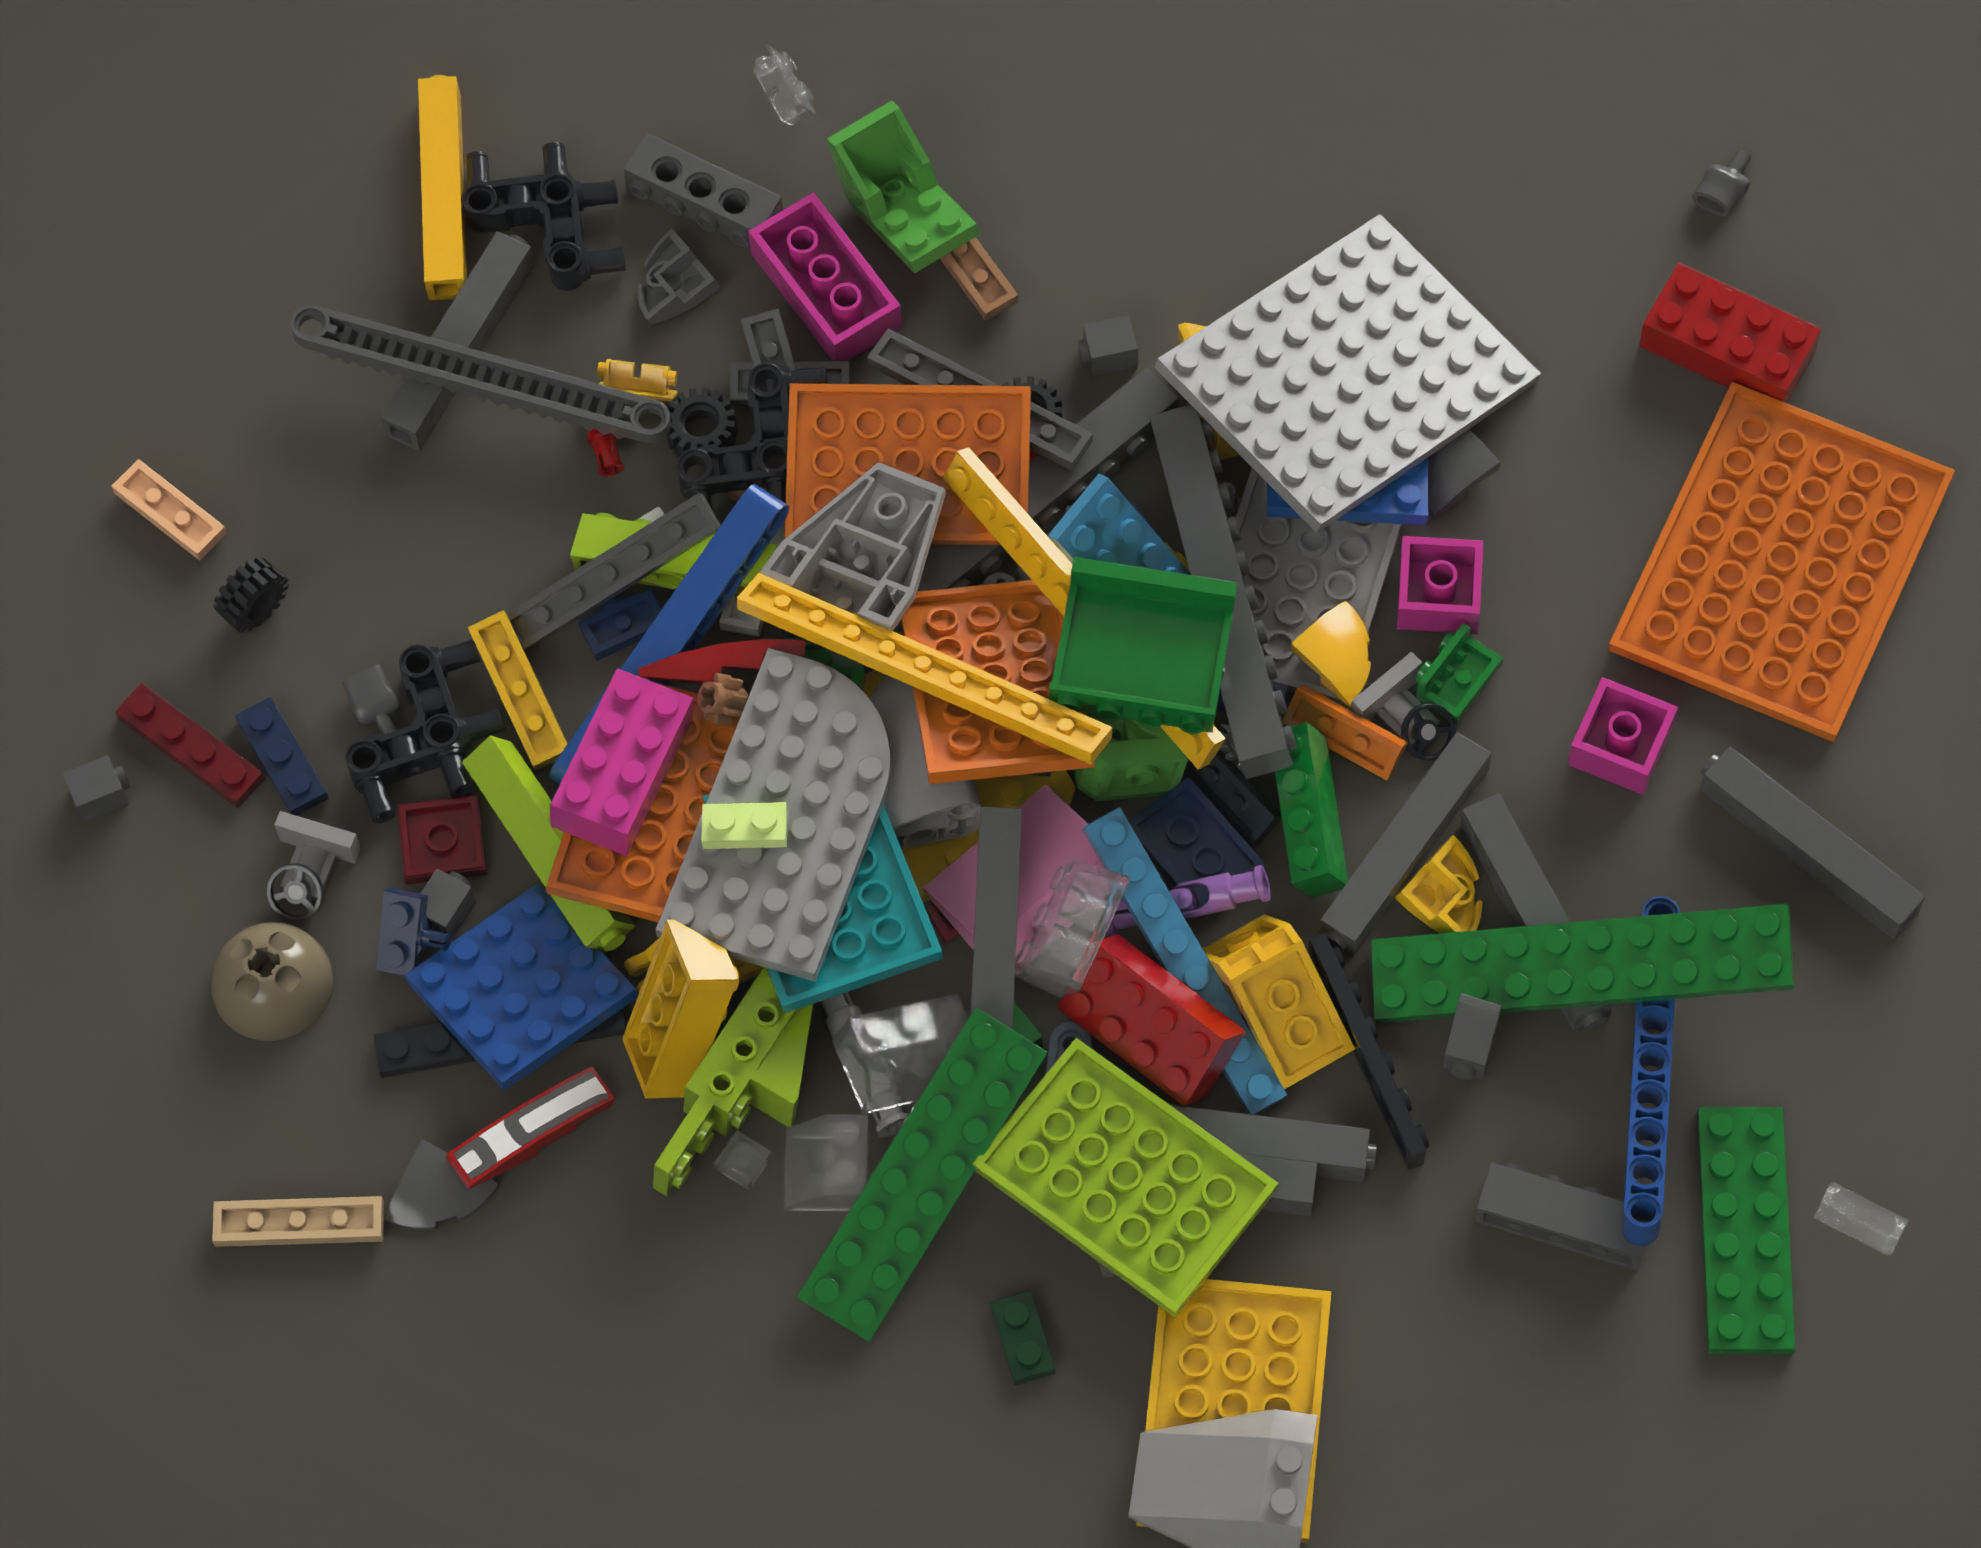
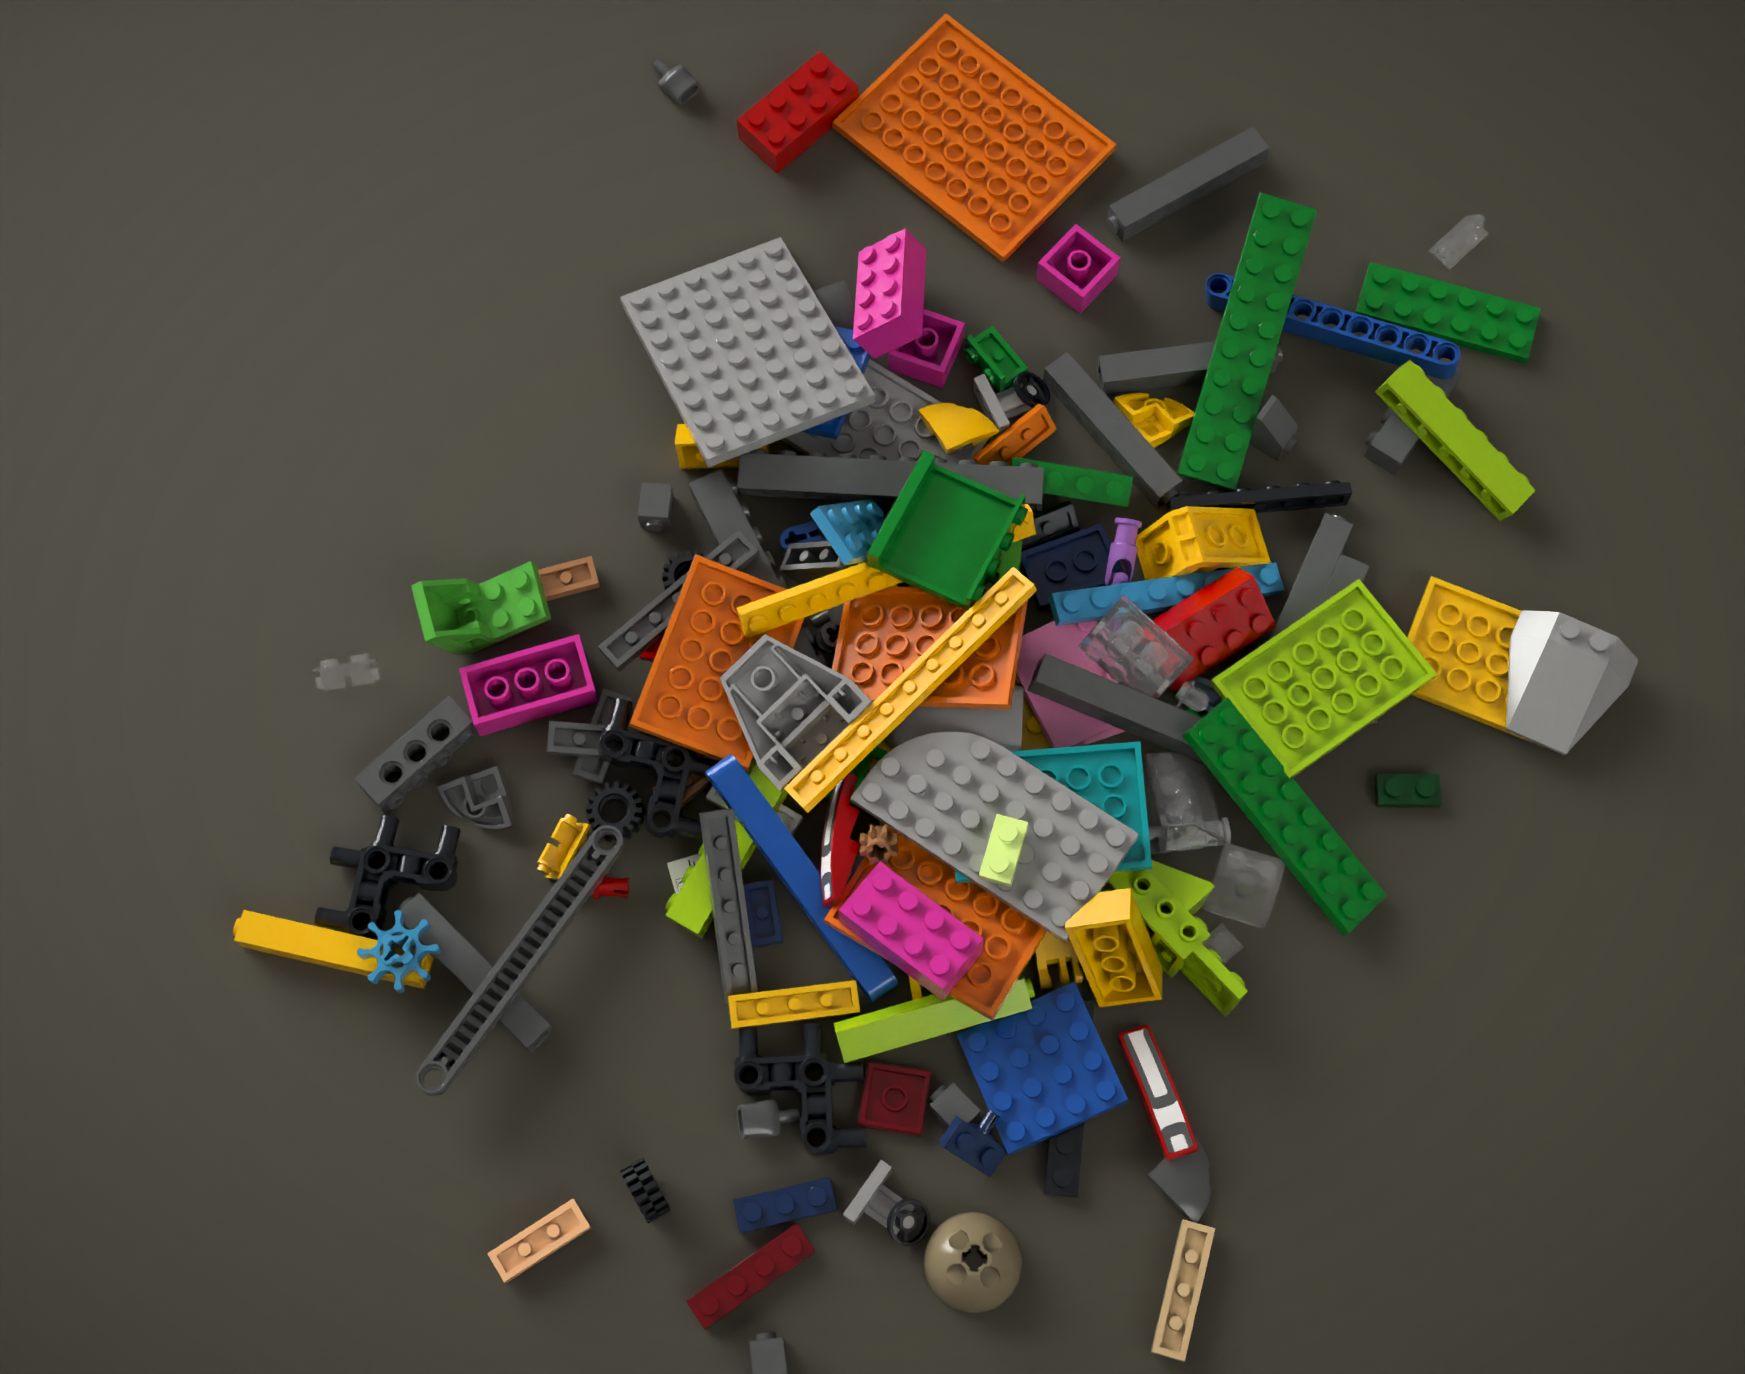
camera: 75 degrees left, 5 degrees up
none -> dark azure gear [357,910,442,993]
none -> dark pink brick [853,228,926,359]
none -> clear hinge [1175,678,1210,711]
none -> lime brick [1375,360,1536,521]

